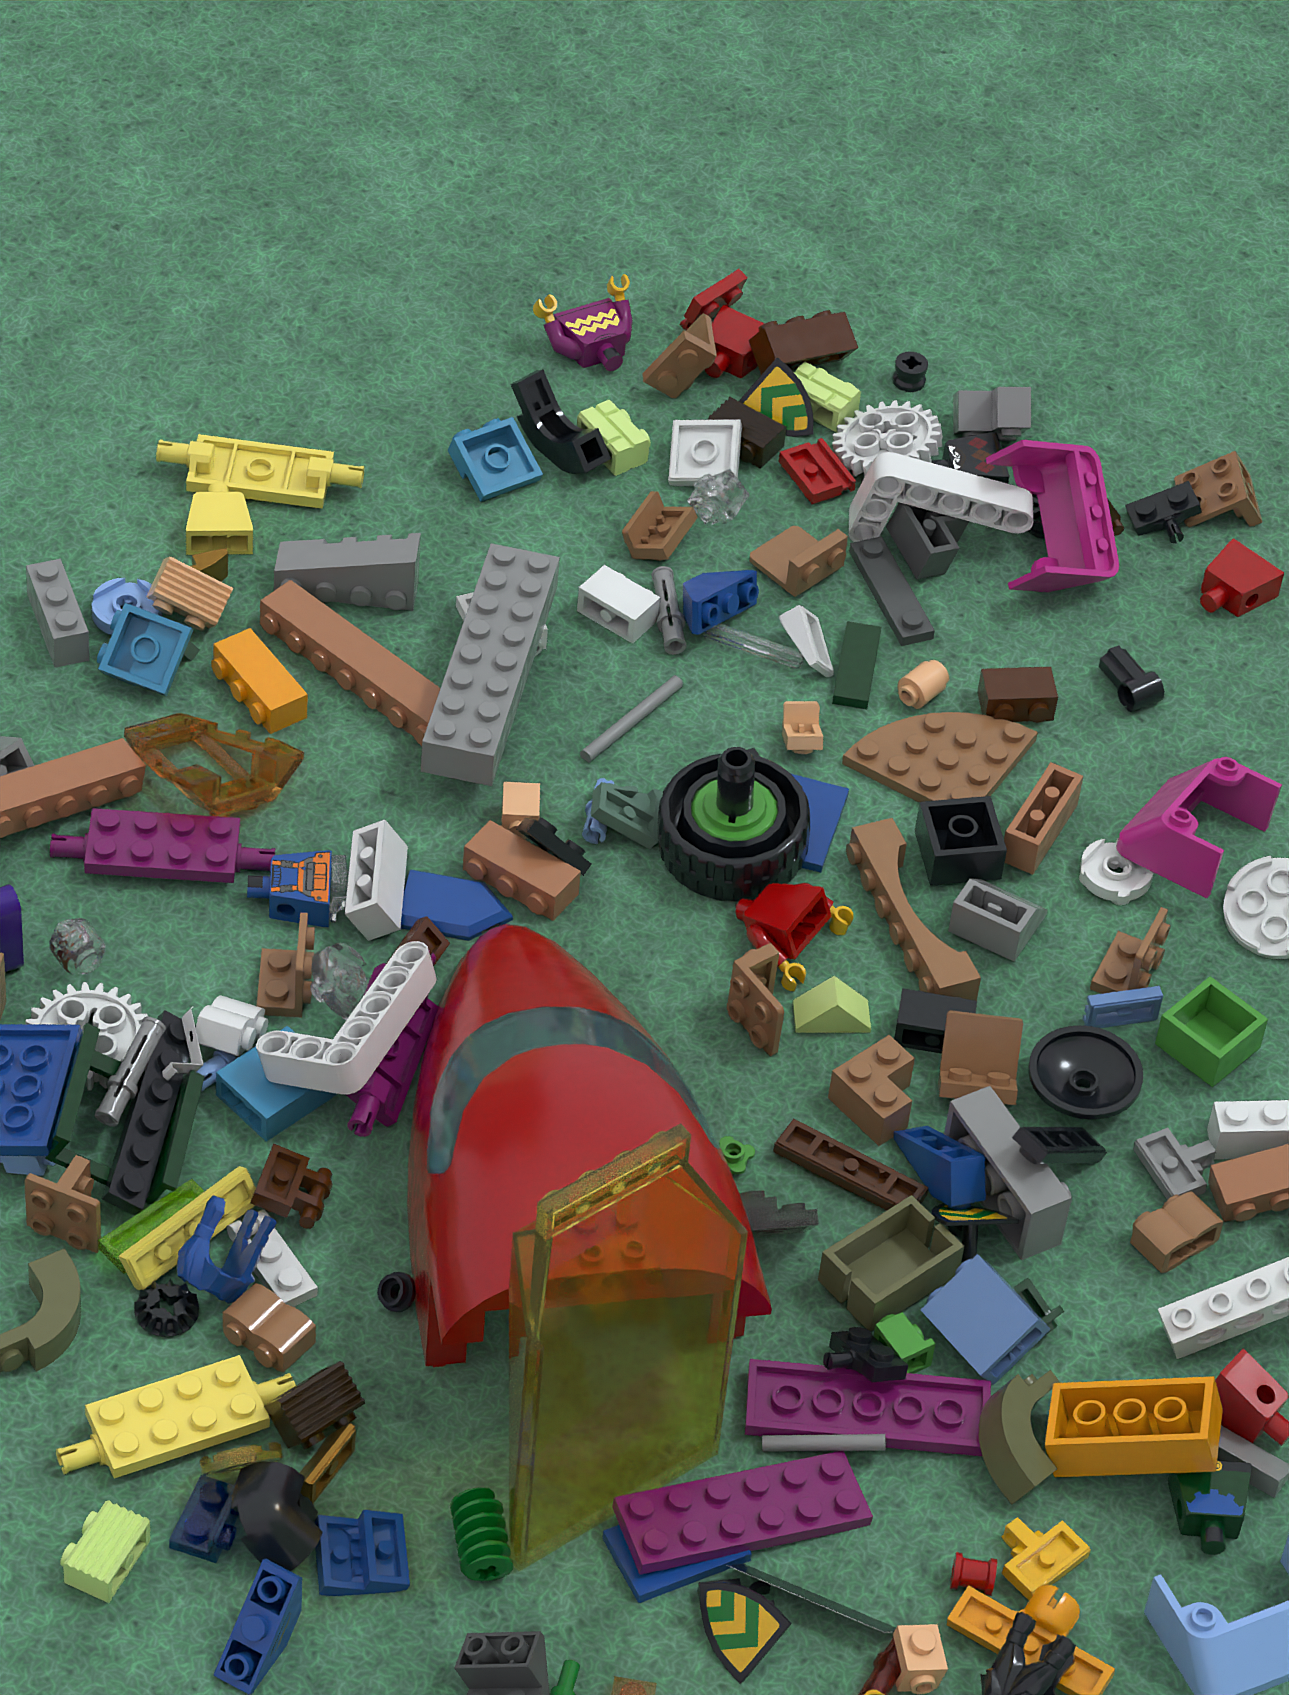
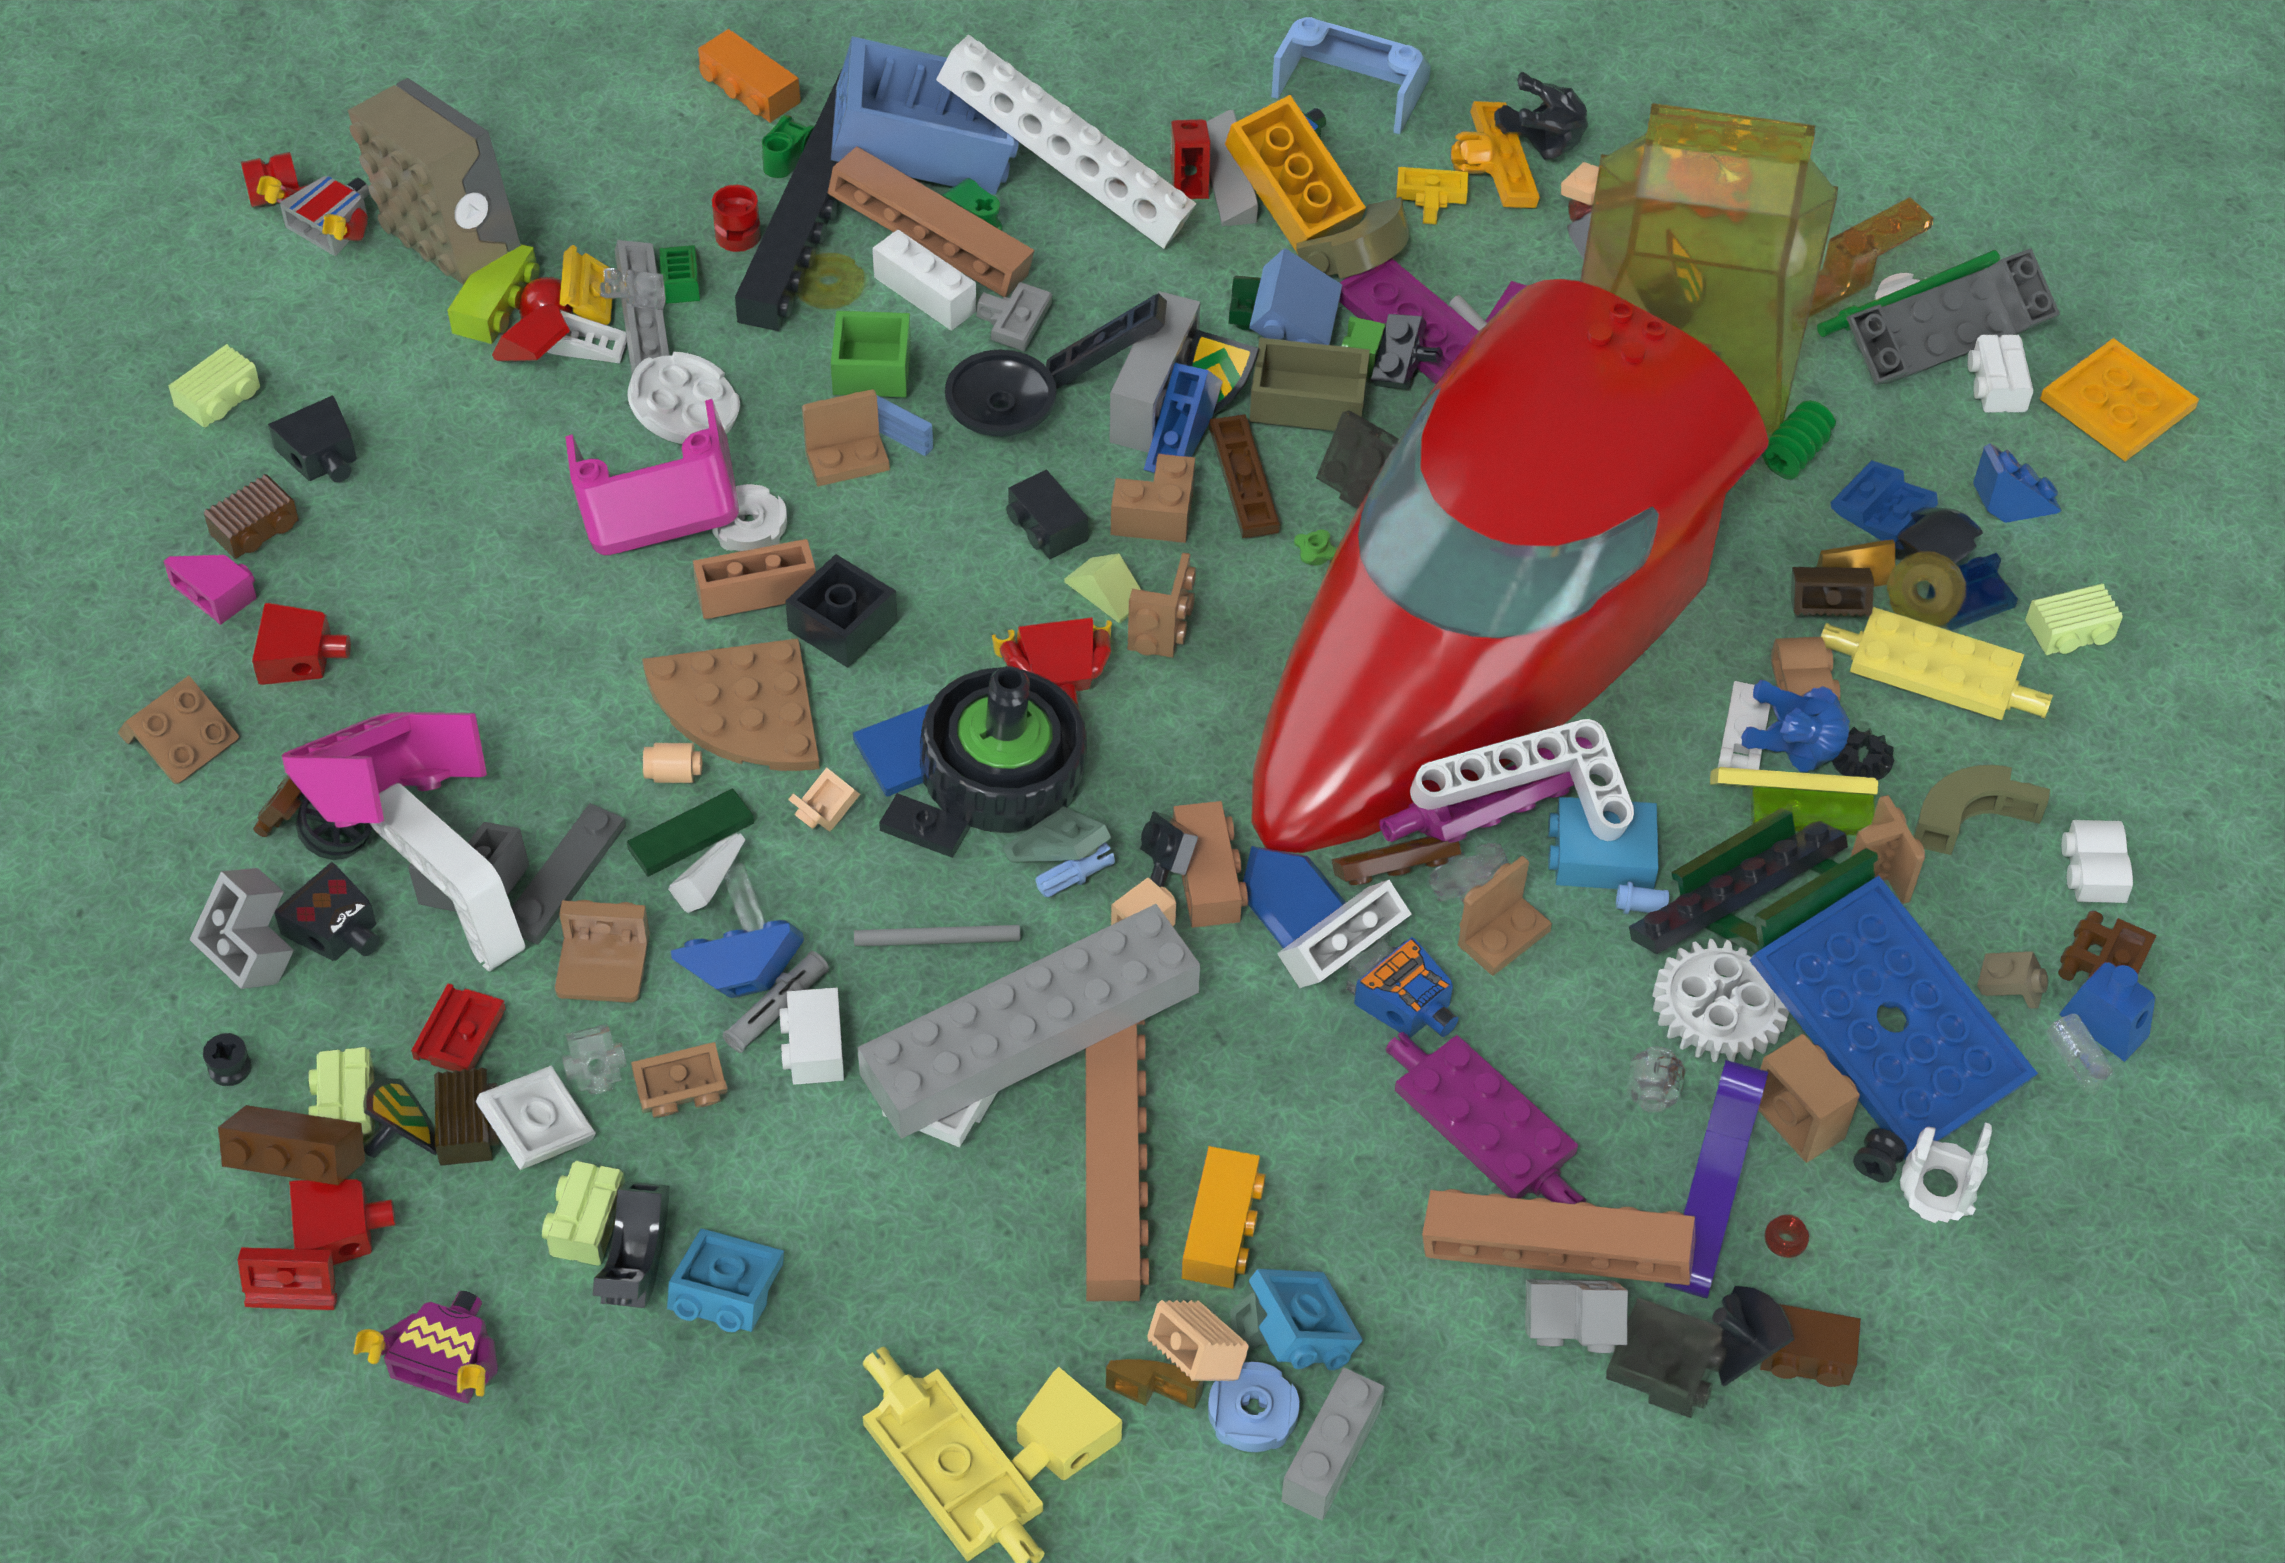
camera: 130 degrees left, 5 degrees up
light grey pin [95,1016,166,1127] -> none
clear orange windscreen [124,713,304,817] -> none
white piece [162,1006,203,1080] -> none
white brick [196,995,268,1056] -> none
reddish brown plate [250,1143,333,1229] -> none
light grey wedge [274,533,421,611] -> none
black plate [377,1272,416,1312] -> none
medium nougat bracket [642,313,717,398] -> none
white gear [832,400,943,477] -> none
medium nougat arch [846,818,981,1001] -> none
medium nougat bracket [938,1011,1023,1105] -> none
light grey slope [948,879,1048,962] -> none
red bush [950,1552,997,1596] -> none
reddish brown brick [977,666,1058,723] -> none
black piece [1099,645,1165,712] -> none
black plate [1125,481,1202,544] -> none
medium nougat brick [1130,1191,1223,1273] -> none

